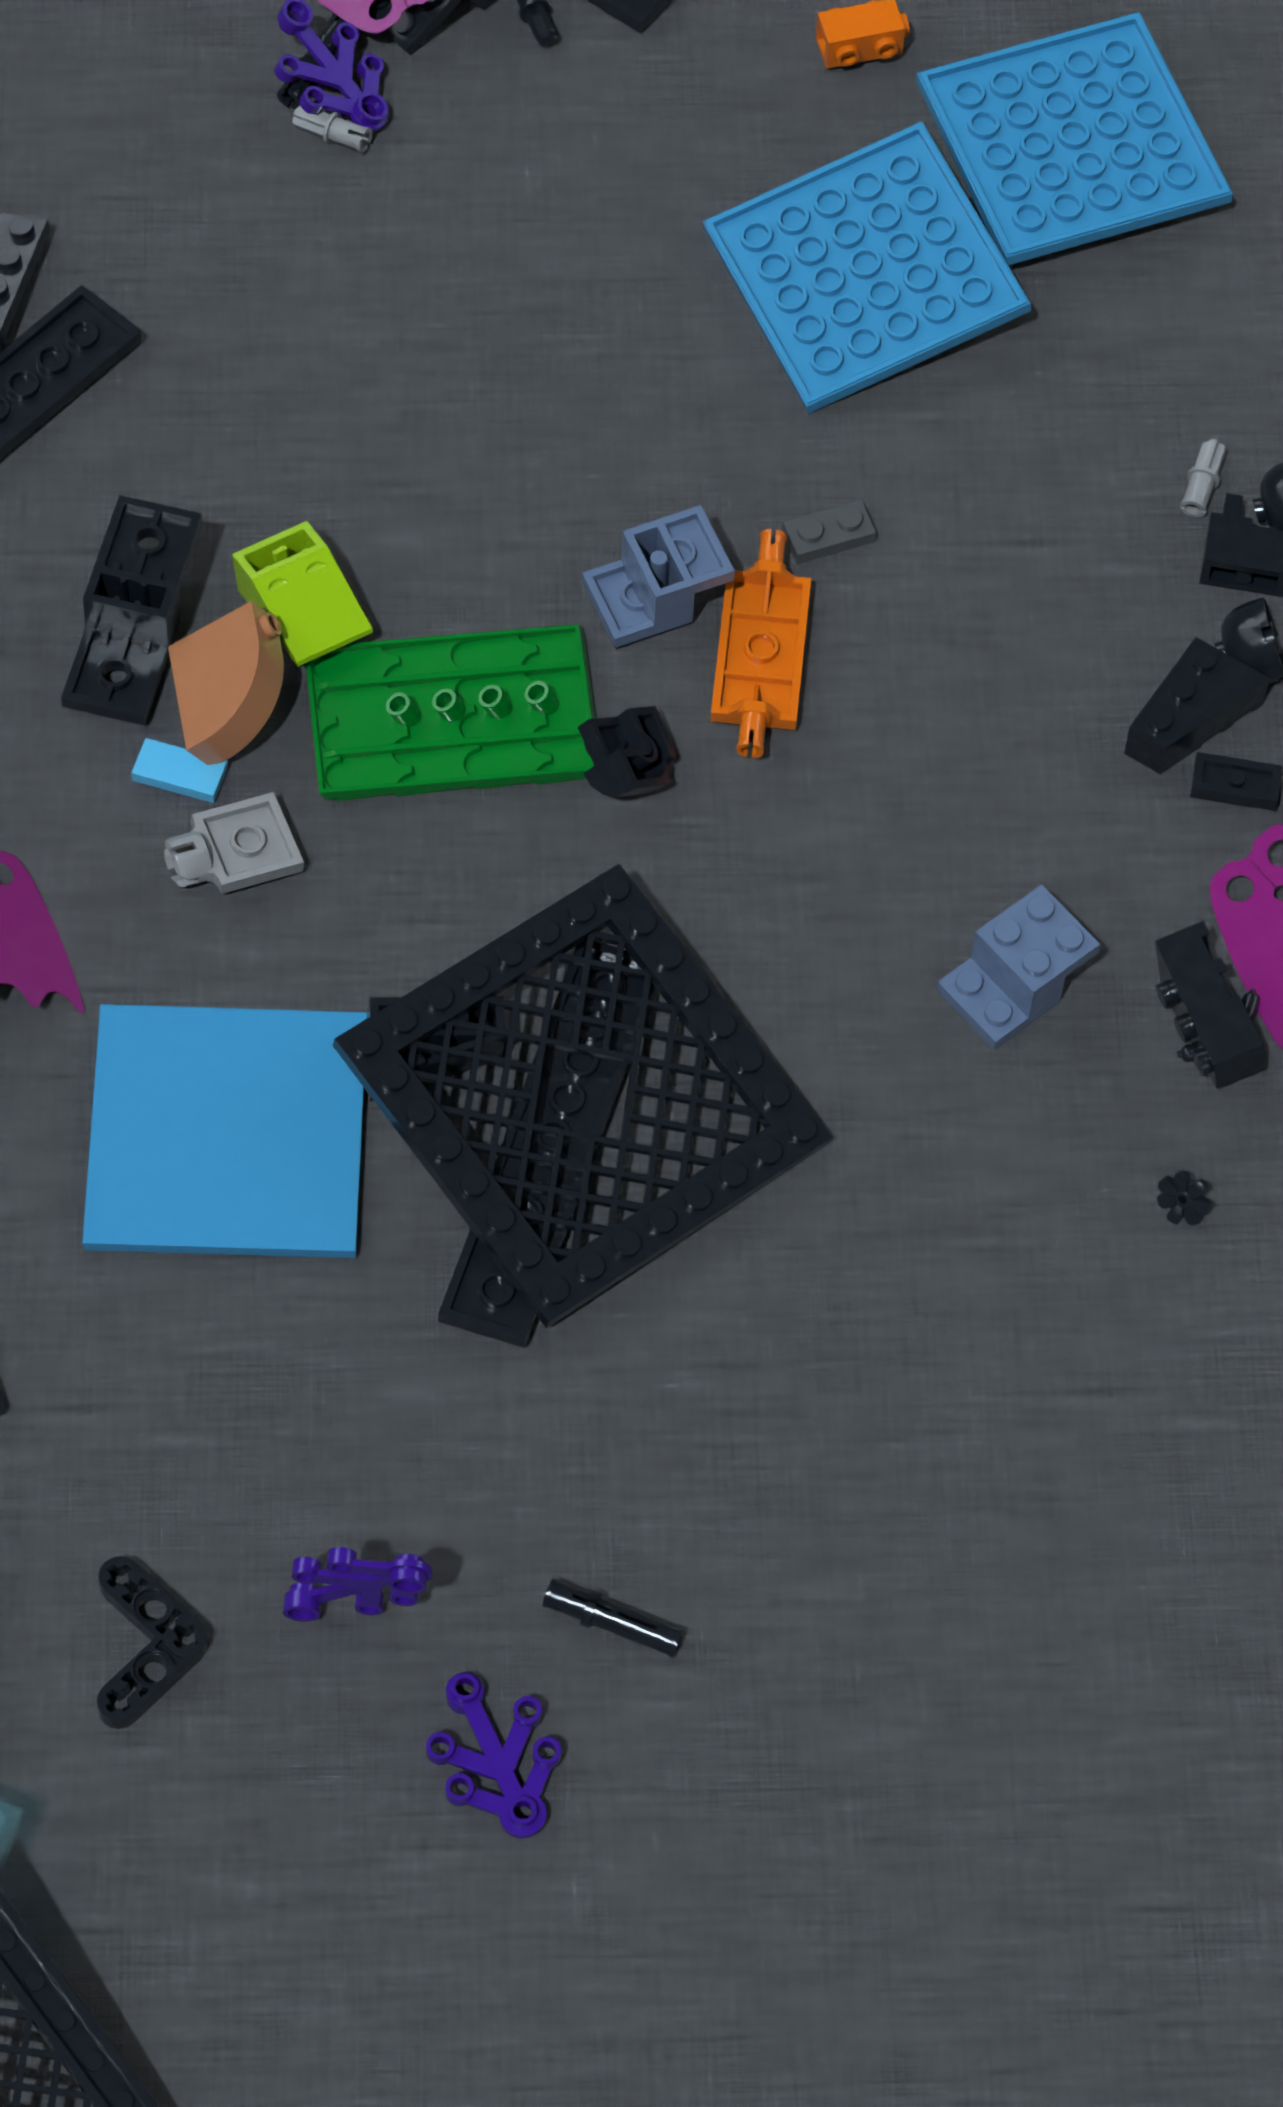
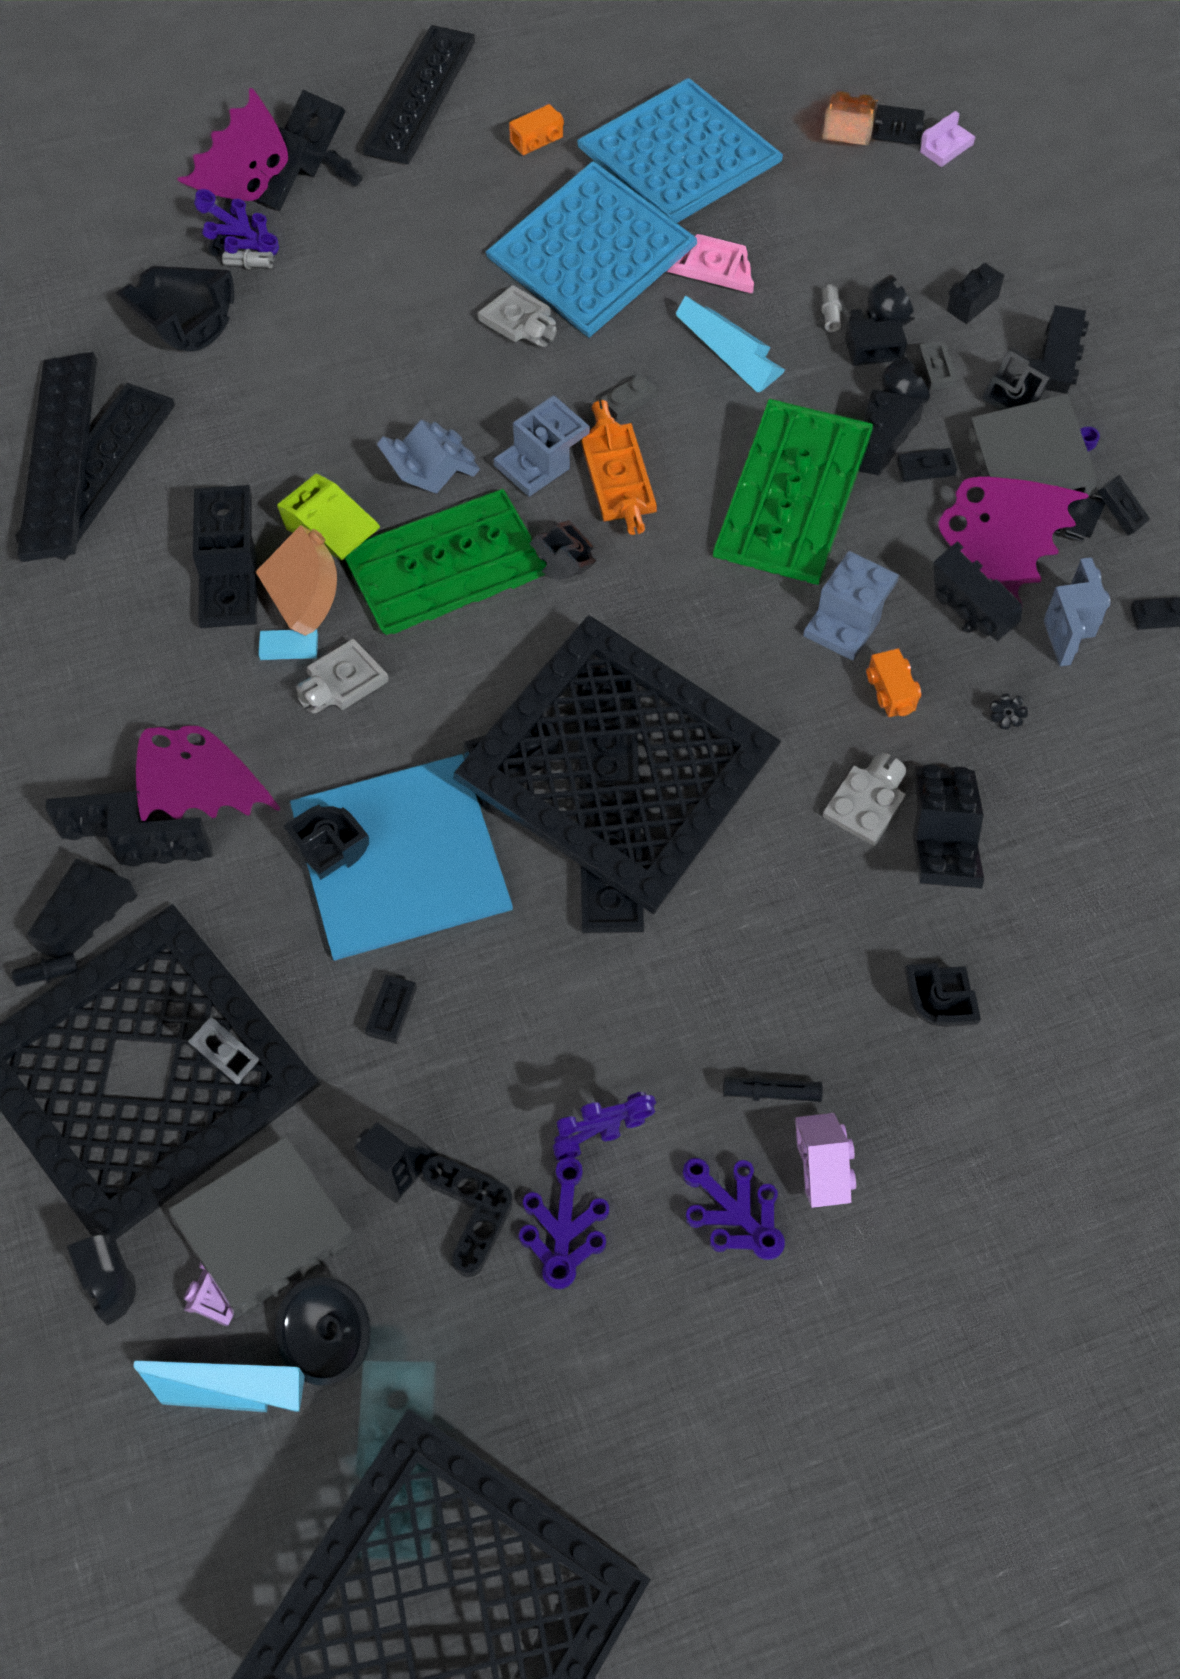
camera: 15 degrees left, 0 degrees up
none -> black cone [116,266,234,351]
none -> black brick [283,804,369,880]
none -> black wedge [354,1122,439,1203]
none -> black plate [365,975,417,1044]
none -> sand blue bracket [377,419,480,494]
none -> light grey plate [478,285,557,347]
none -> dark purple plant [519,1157,609,1290]
none -> bright pink wing [666,234,754,293]
none -> medium azure wedge [676,296,785,392]
none -> green piece [713,399,873,585]
none -> lavender brick [795,1113,856,1208]
none -> light grey plate [823,753,906,846]
none -> orange brick [866,648,921,718]
none -> black brick [905,963,981,1027]
none -> black bracket [913,764,984,889]

